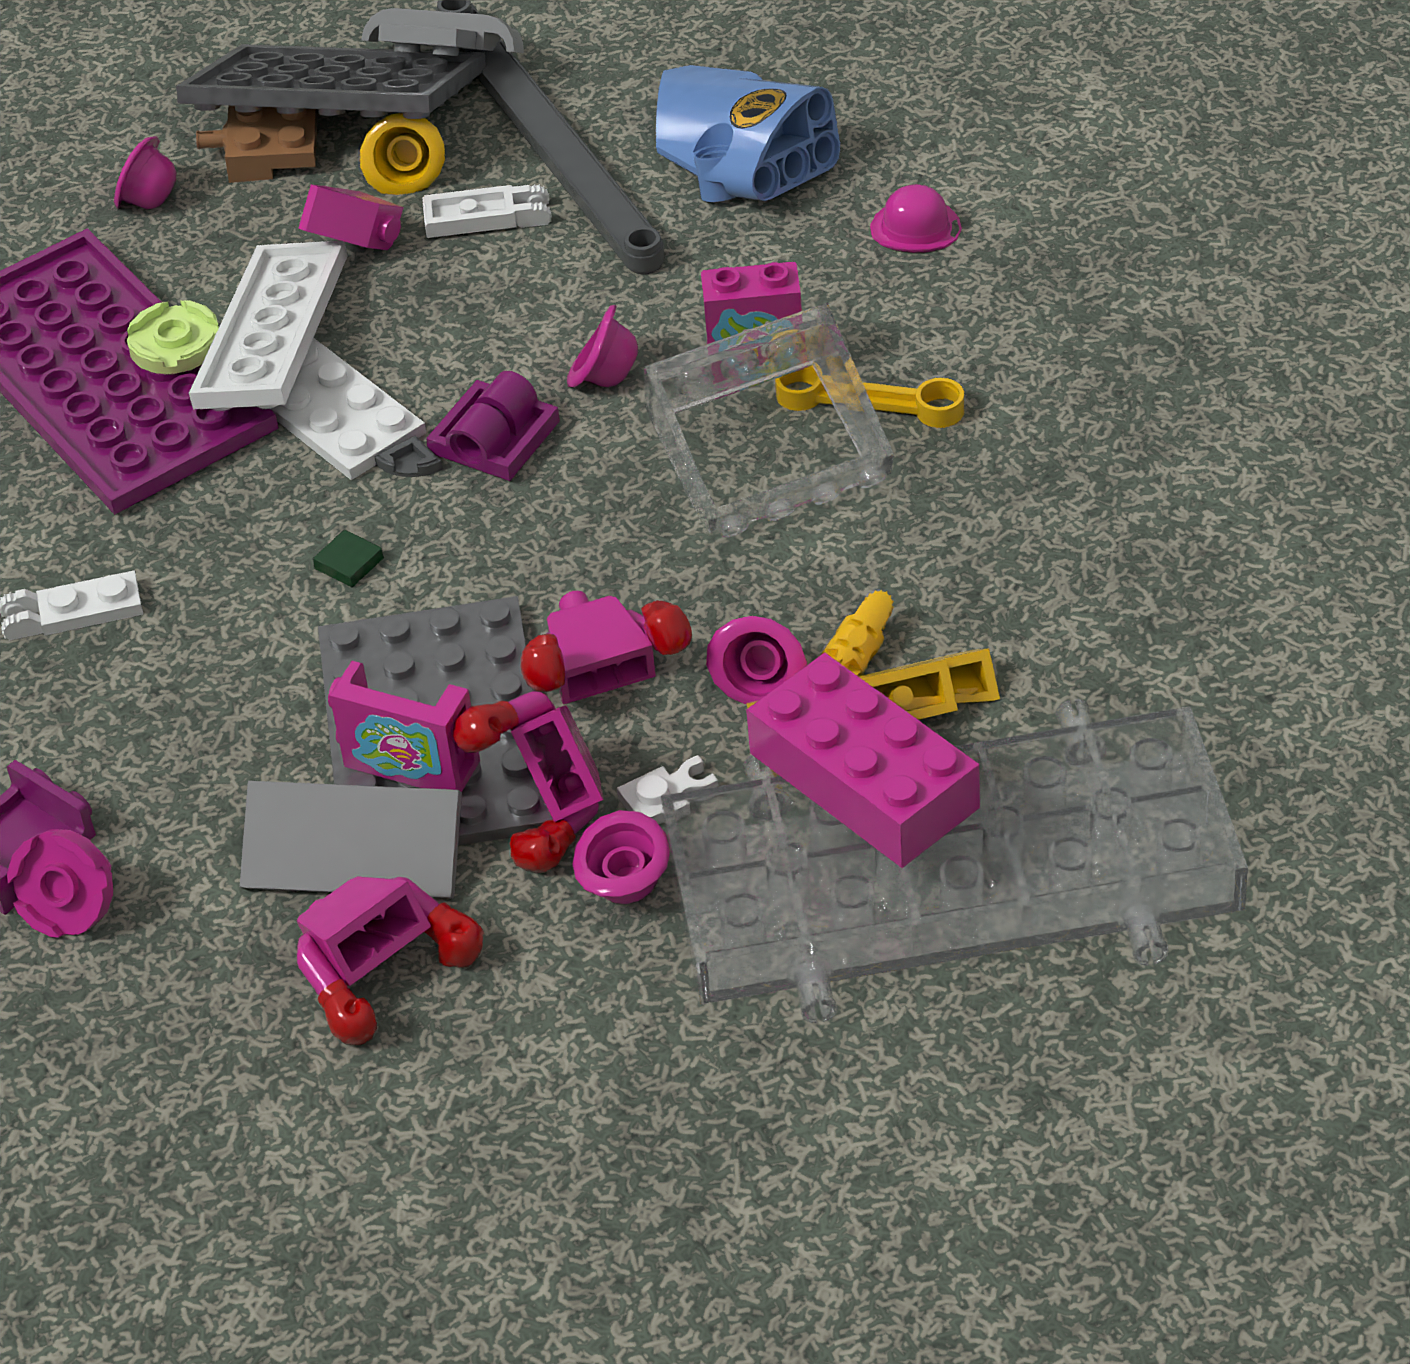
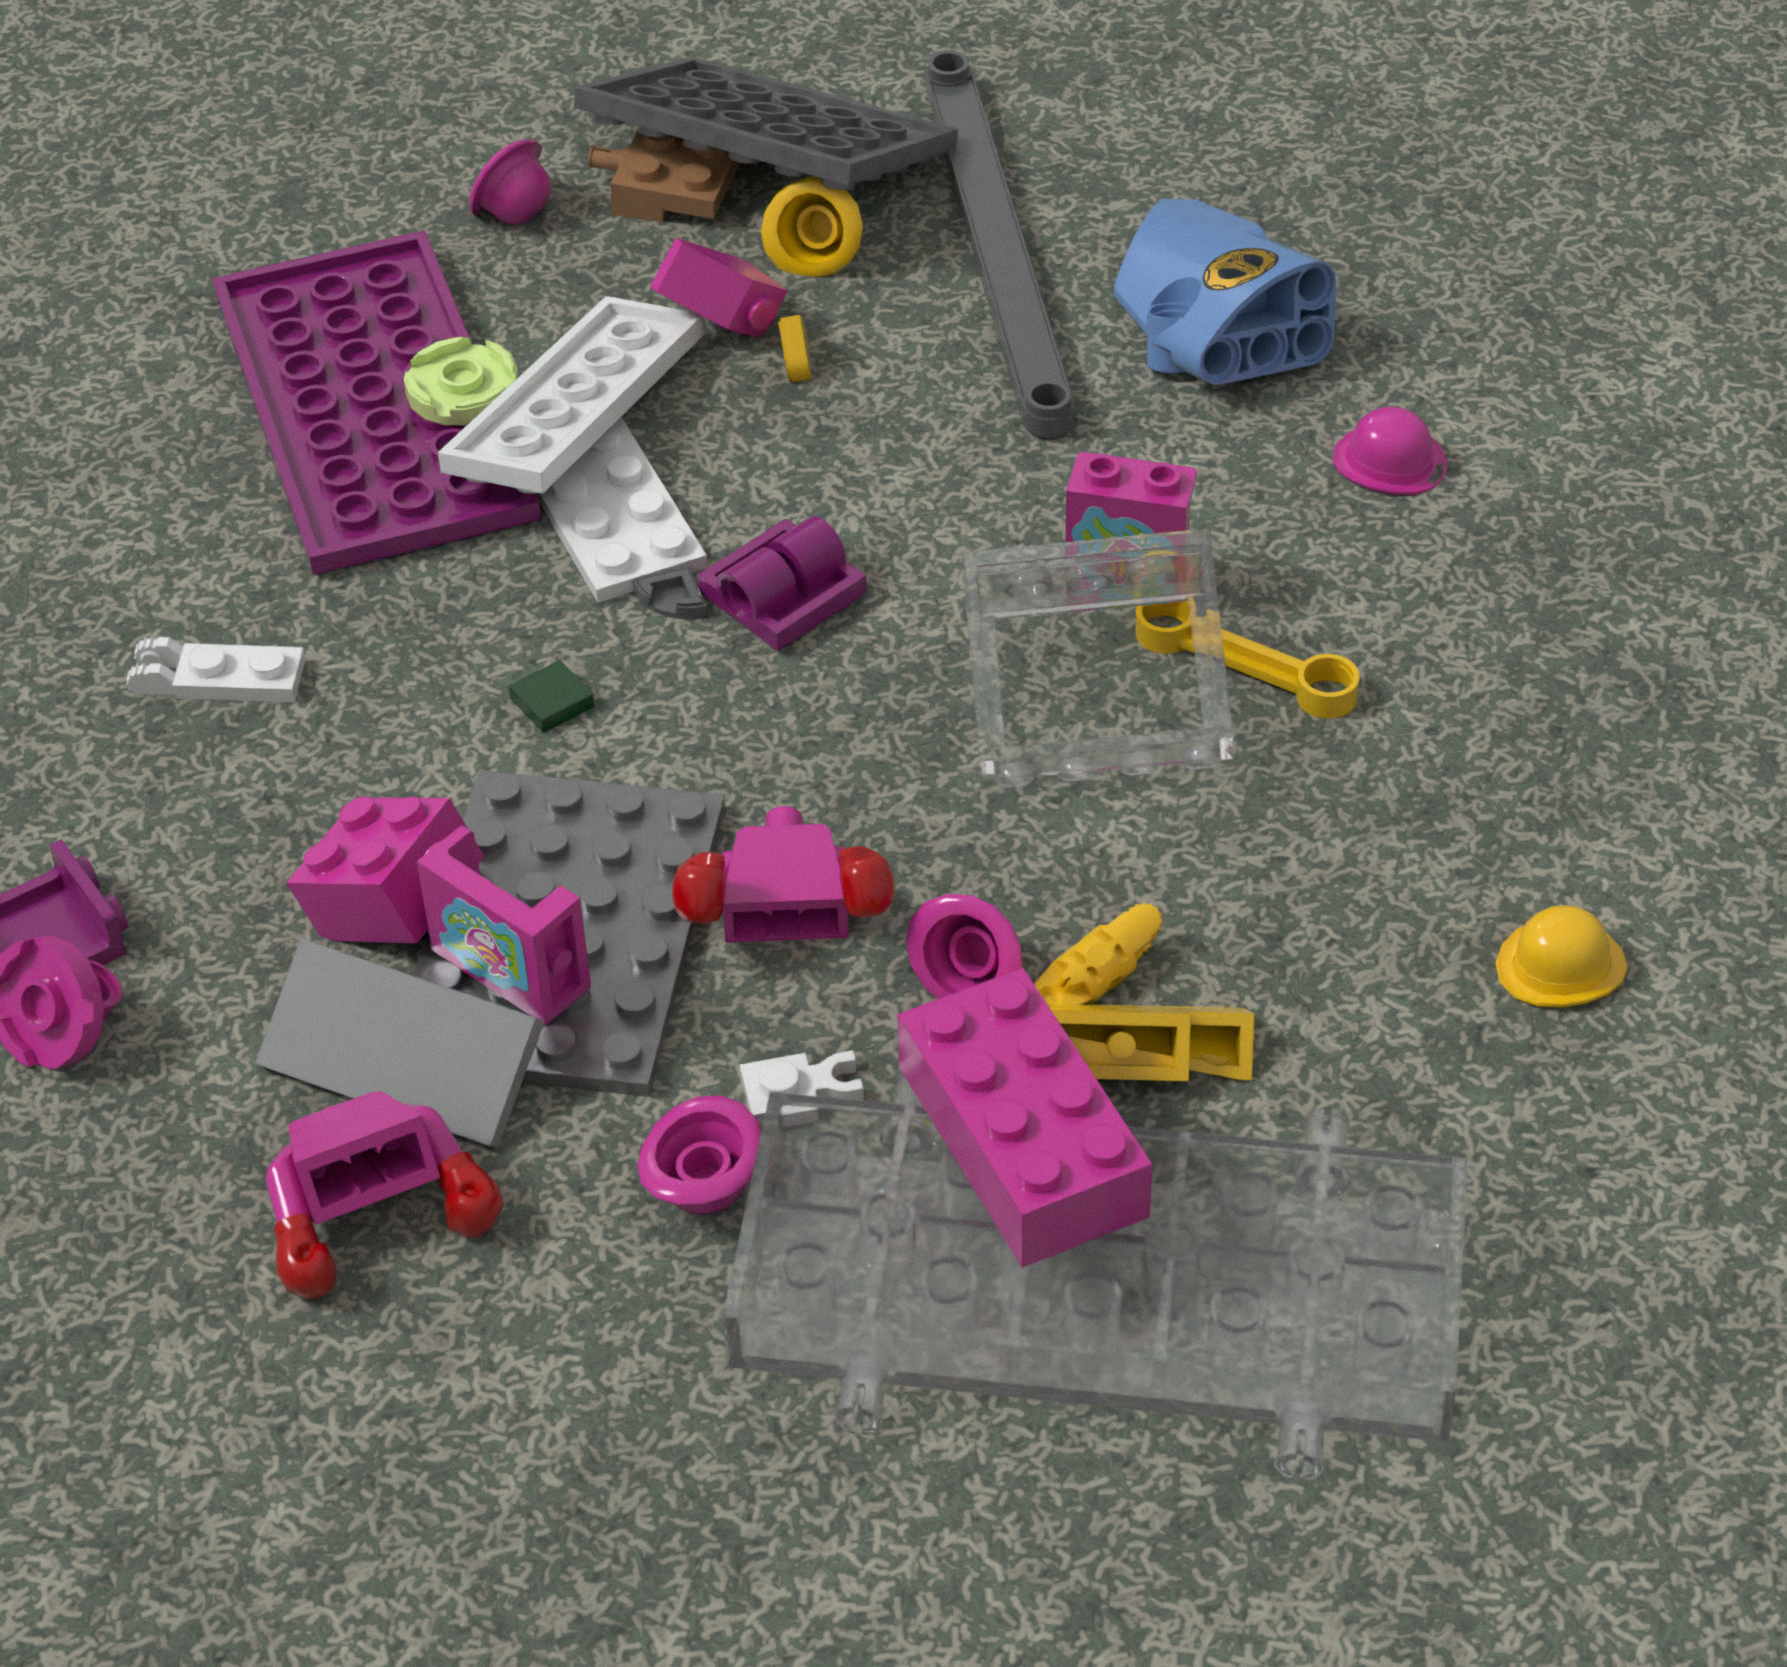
camera: 15 degrees right, 0 degrees up
light grey plate [361,8,524,56] -> none
white hinge [422,184,552,238] -> none
dark pink torso [453,691,603,873] -> none
dark pink hat [567,305,638,388] -> none
none -> dark pink brick [286,796,484,943]
none -> yellow tile [778,315,812,382]
none -> yellow hat [1495,905,1628,1008]

